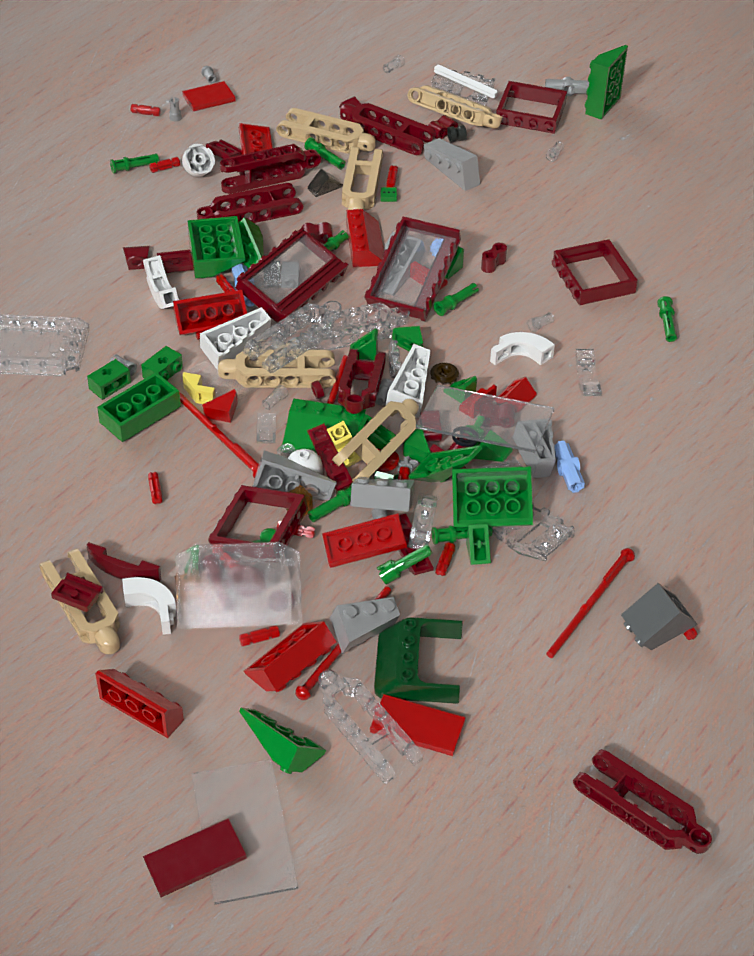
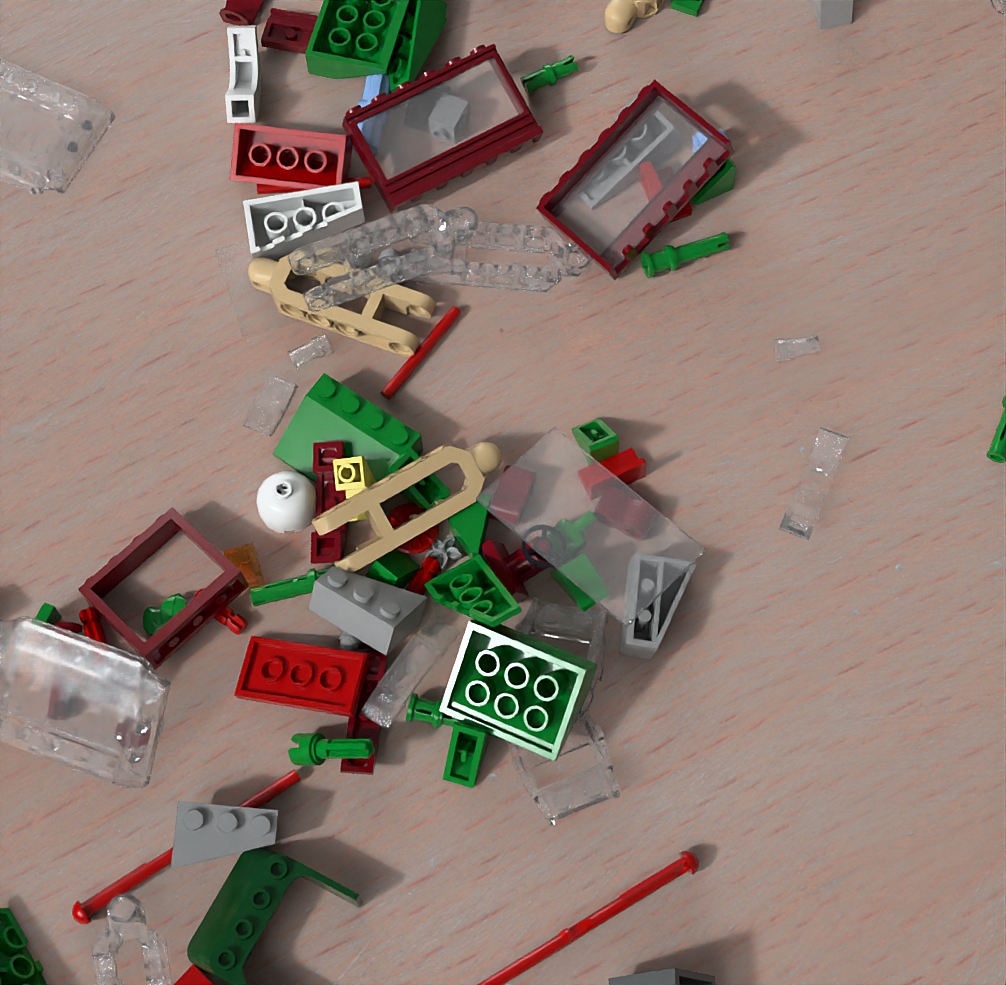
camera: 30 degrees right, 20 degrees up
green brick [87,359,131,400] -> none
green brick [97,372,181,442] -> none
light grey pin [110,354,137,376] -> none
green brick [141,346,183,381] -> none
red axle [148,472,163,504] -> none
red bar [179,392,259,478] -> none
light yellow slope [183,372,215,404] -> none
red slope [202,389,238,423] -> none
red axle [216,274,236,292] -> none
red axle [239,625,280,646] -> none
red slope [244,621,336,692] -> none
light grey wedge [252,450,336,500] -> none
clear tile [277,444,296,458] -> none
dark red axle [301,222,333,244] -> none
dark red tile [311,380,324,399] -> none
dark red piece [338,349,386,414] -> none
red slope [346,209,384,267] -> none
green slope [349,328,378,361] -> none
light grey pin [376,378,393,406] -> none
white wedge [385,344,430,418] -> none
clear slope [388,340,402,379] -> none
green slope [392,326,423,352] -> none
dark brown gear [430,363,459,385] -> none
red axle [435,542,455,576] -> none
dark red axle [481,242,507,273] -> none
white arch [490,332,555,365] -> none
red panel [494,377,537,414] -> none
dark red window [551,239,638,306] -> none
light blue piece [554,441,585,493] -> none

